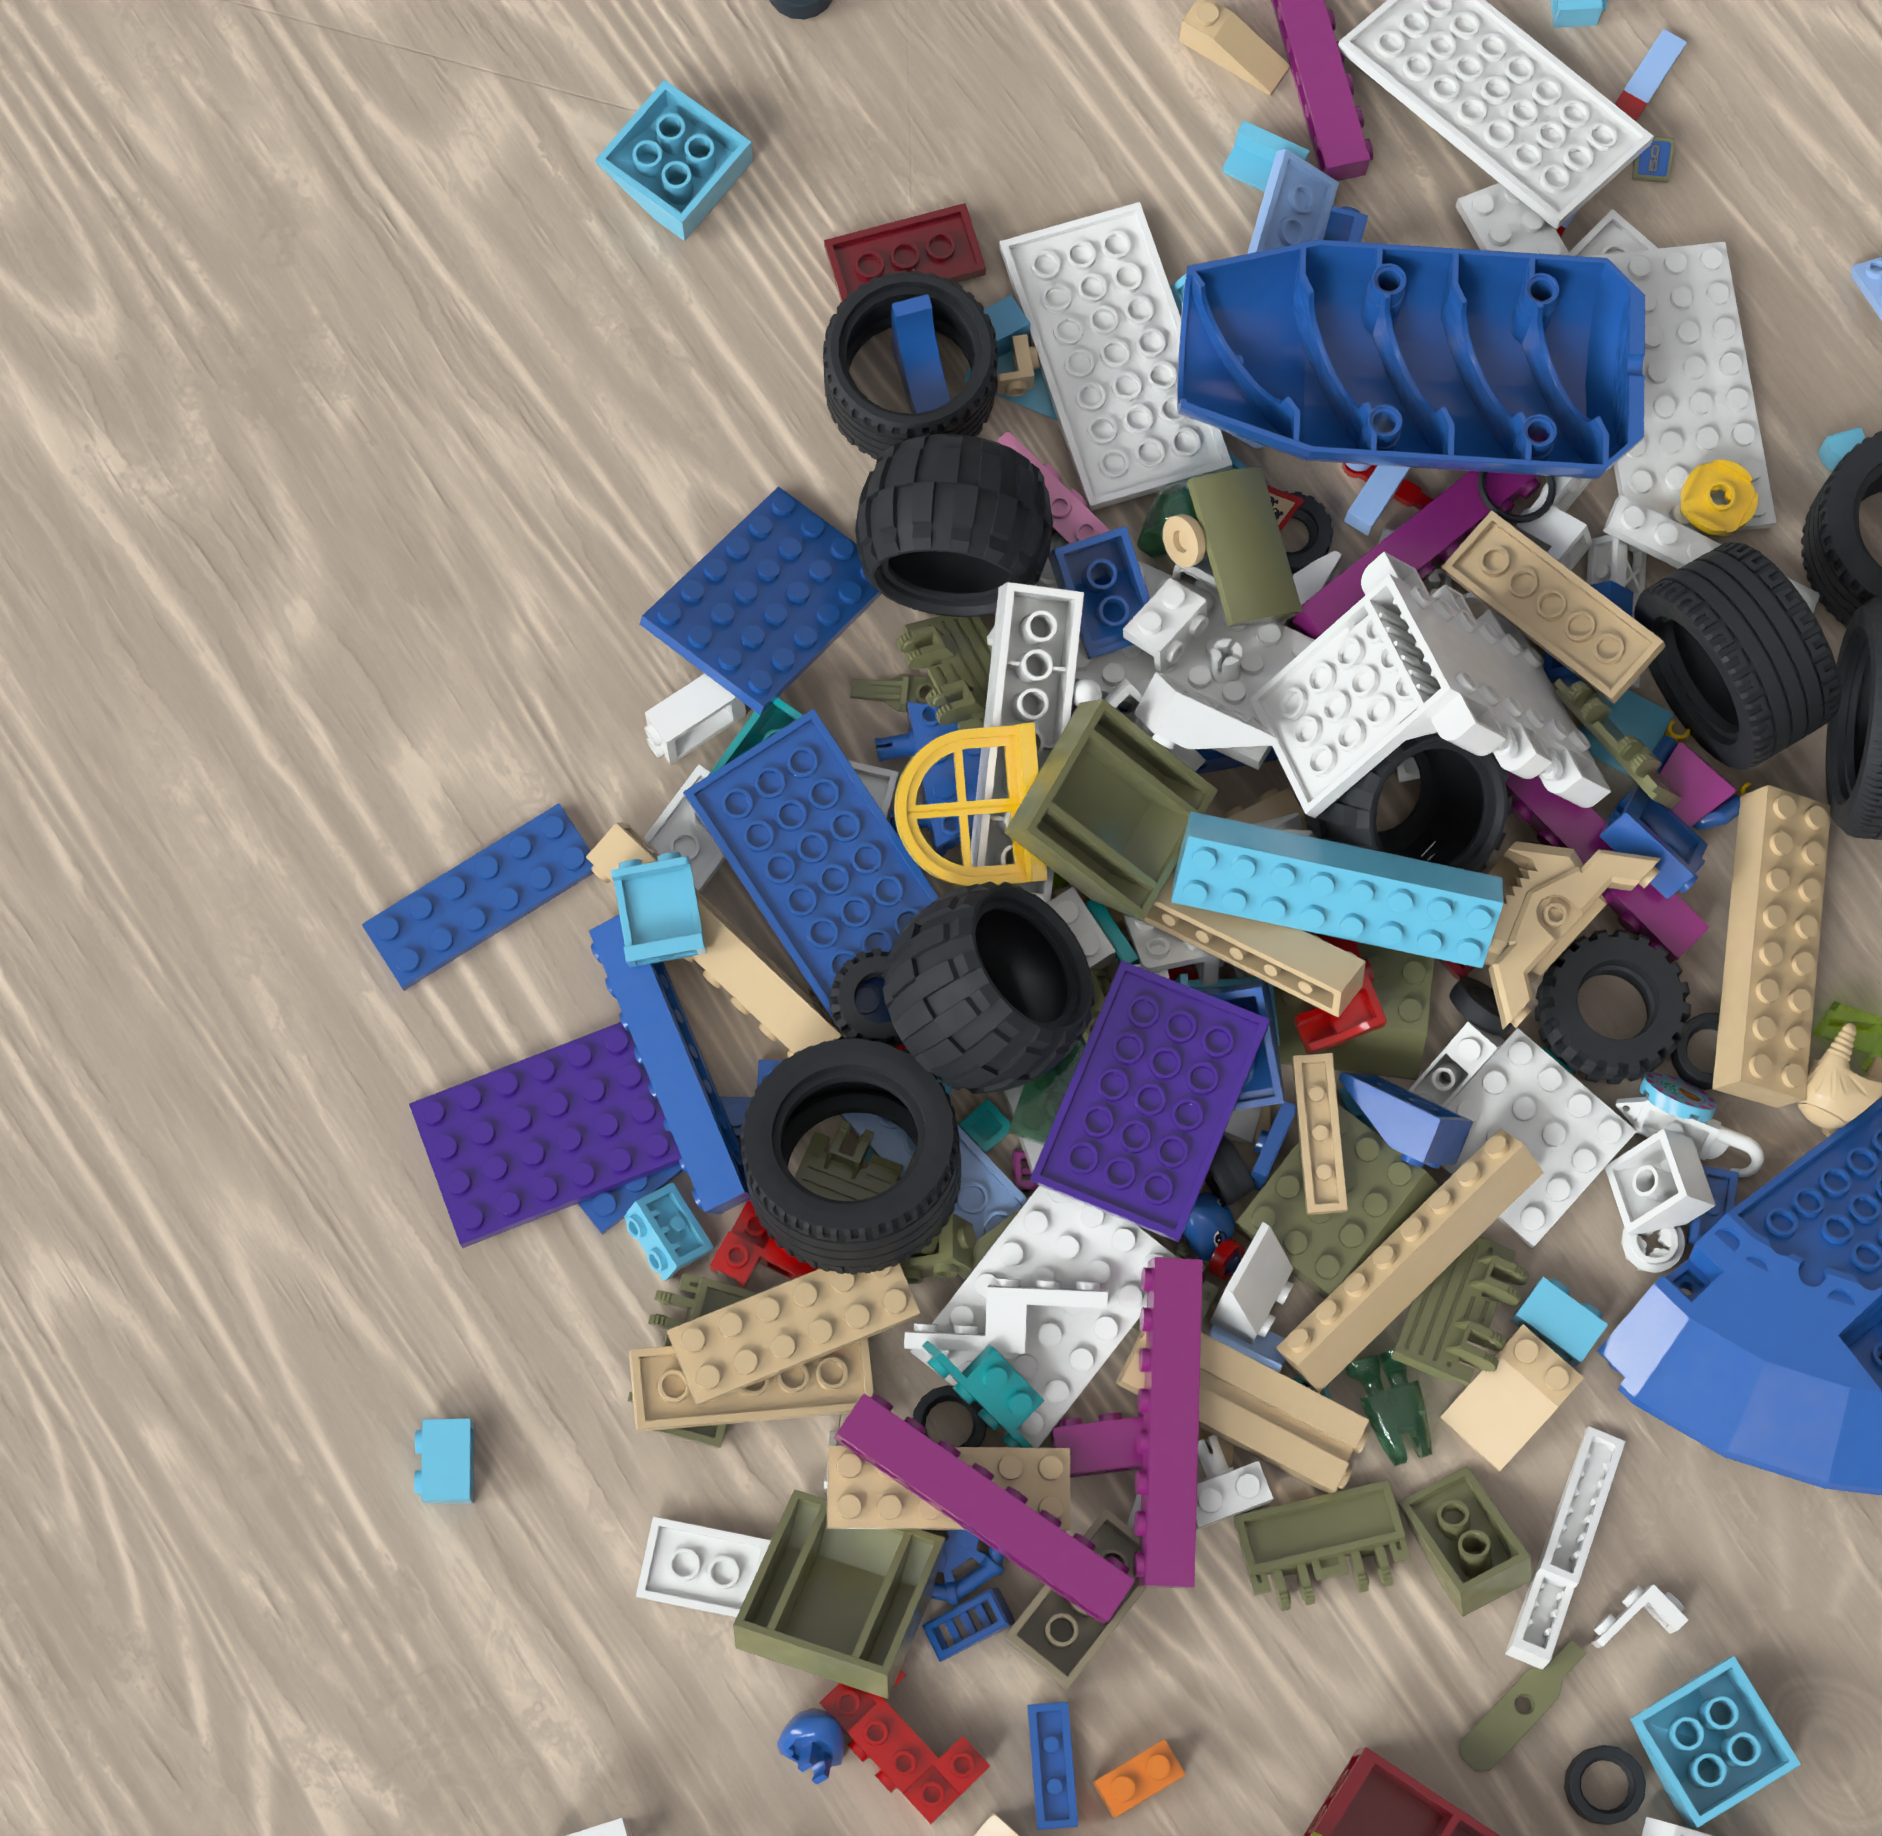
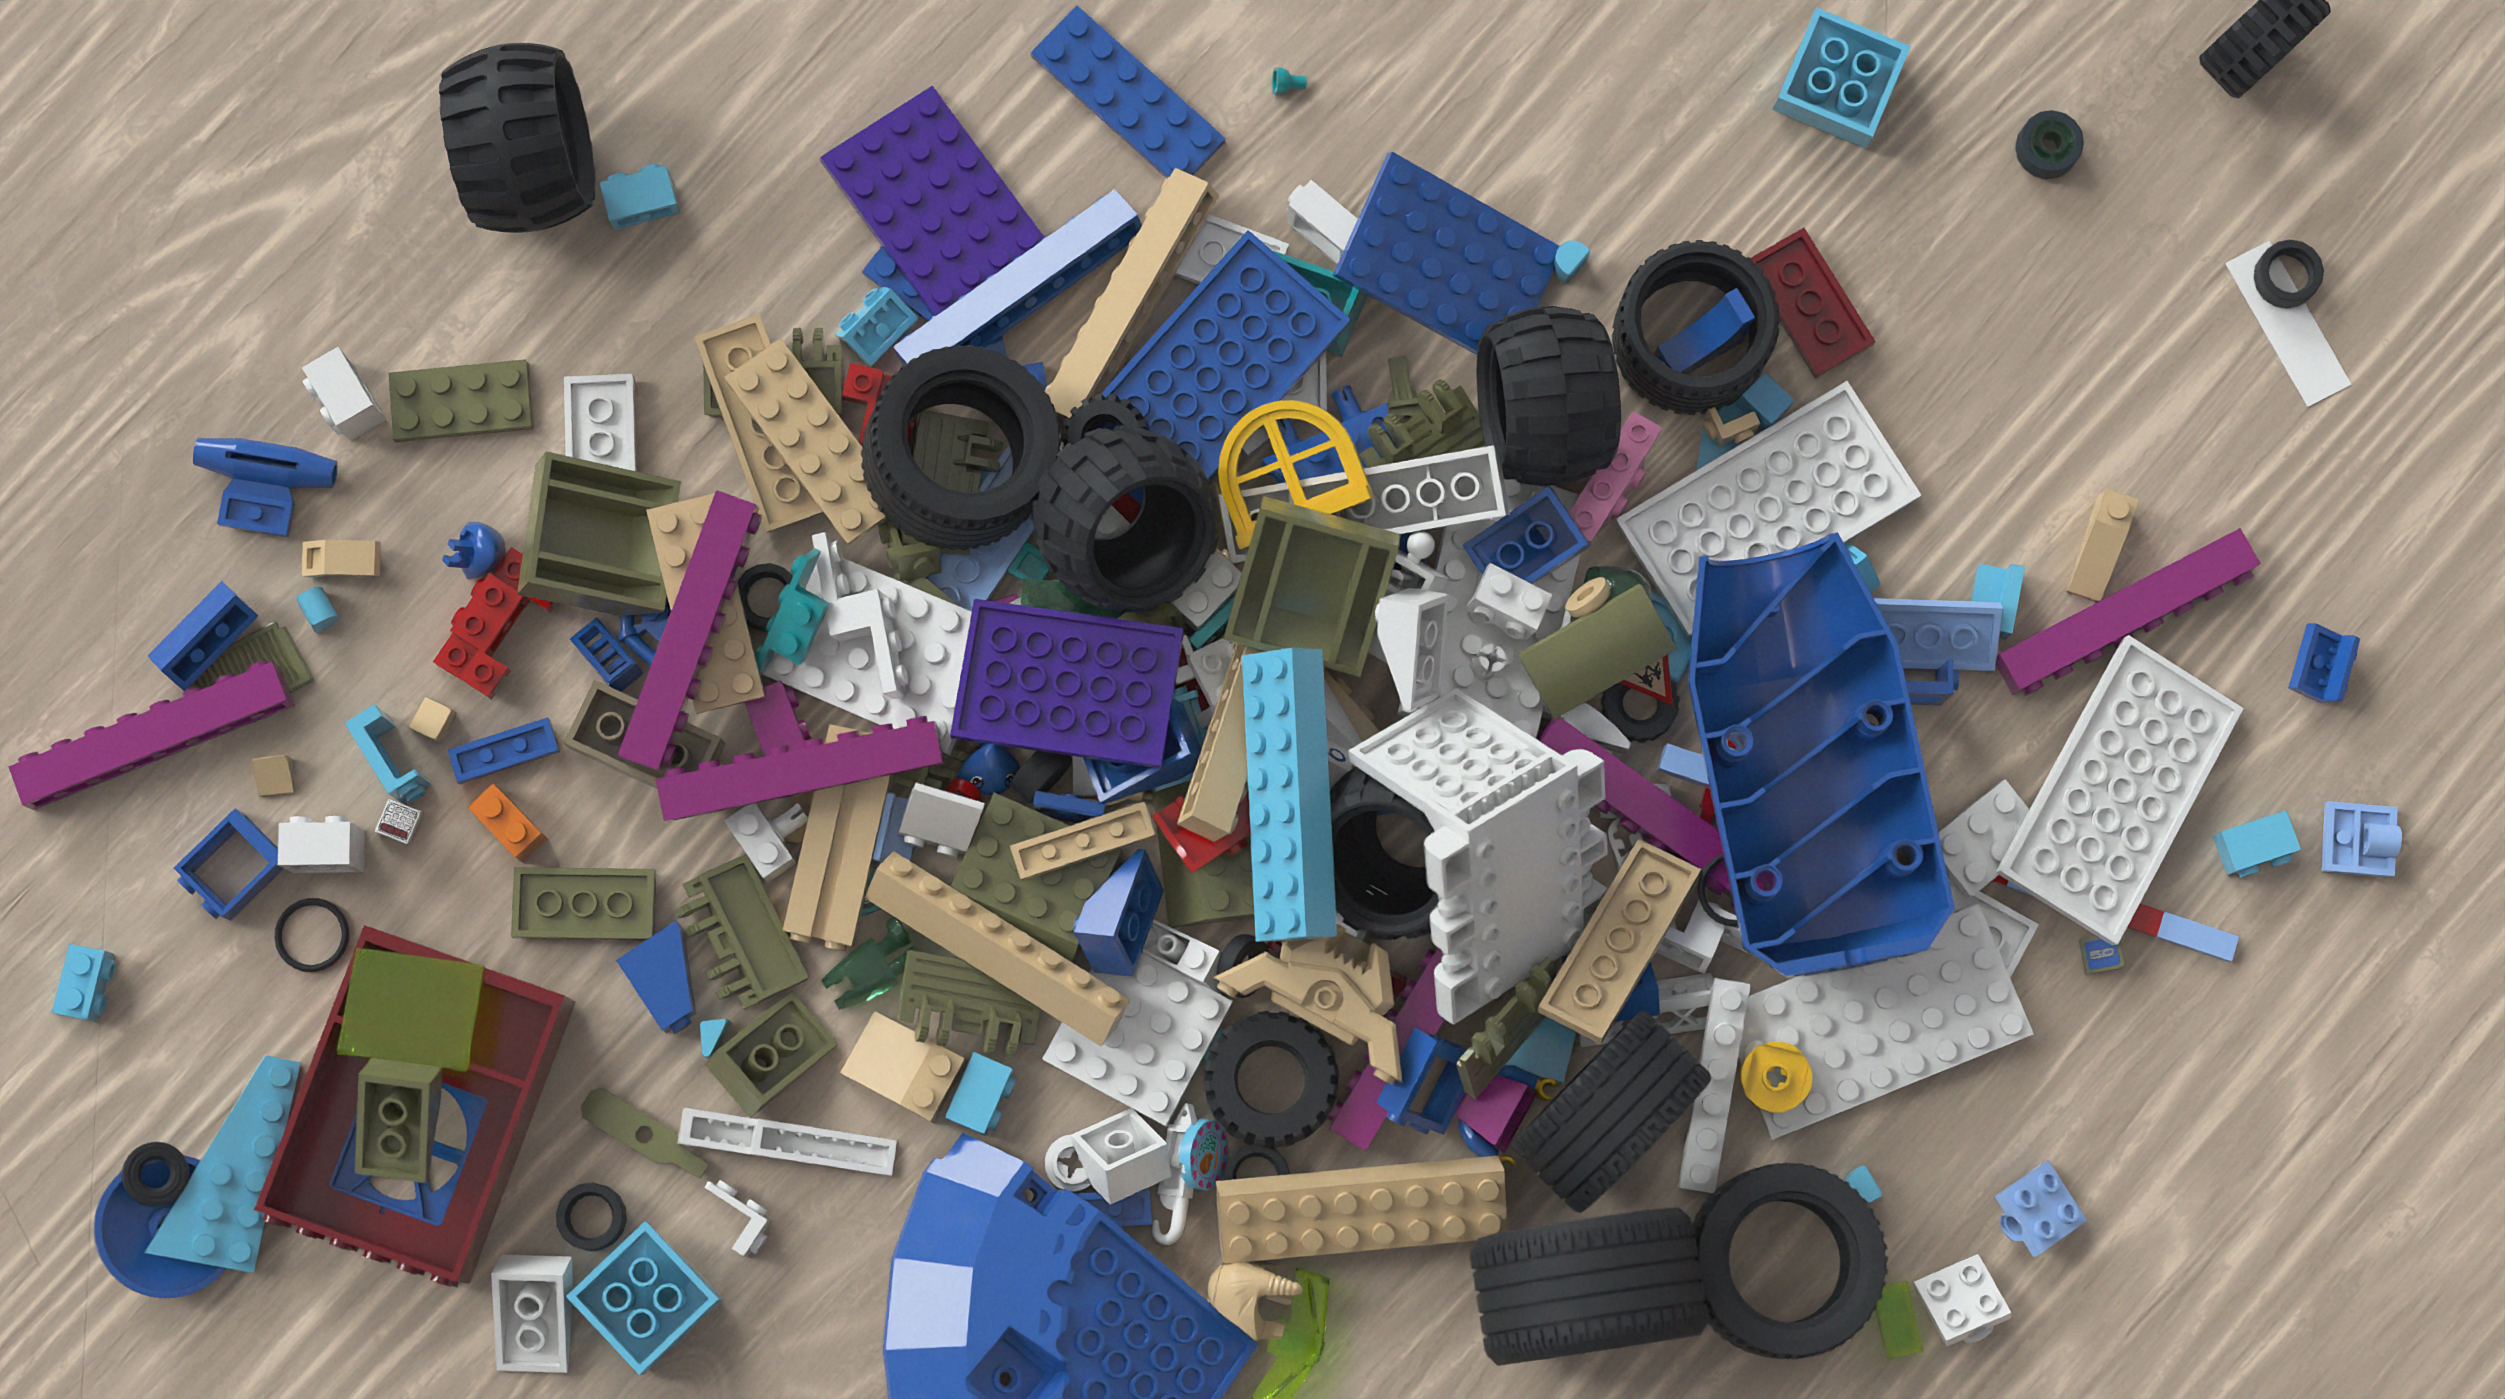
camera: 75 degrees right, 5 degrees up
medium azure panel [611,852,707,968] -> none
none -> olive plate [388,359,533,442]
none -> black tyre [439,43,596,233]
none -> olive plate [511,867,656,940]
none -> blue slope [616,921,696,1034]
none -> medium azure slope [700,1019,731,1059]
none -> teal piece [1272,67,1307,95]
none -> medium azure brick [1553,241,1590,284]

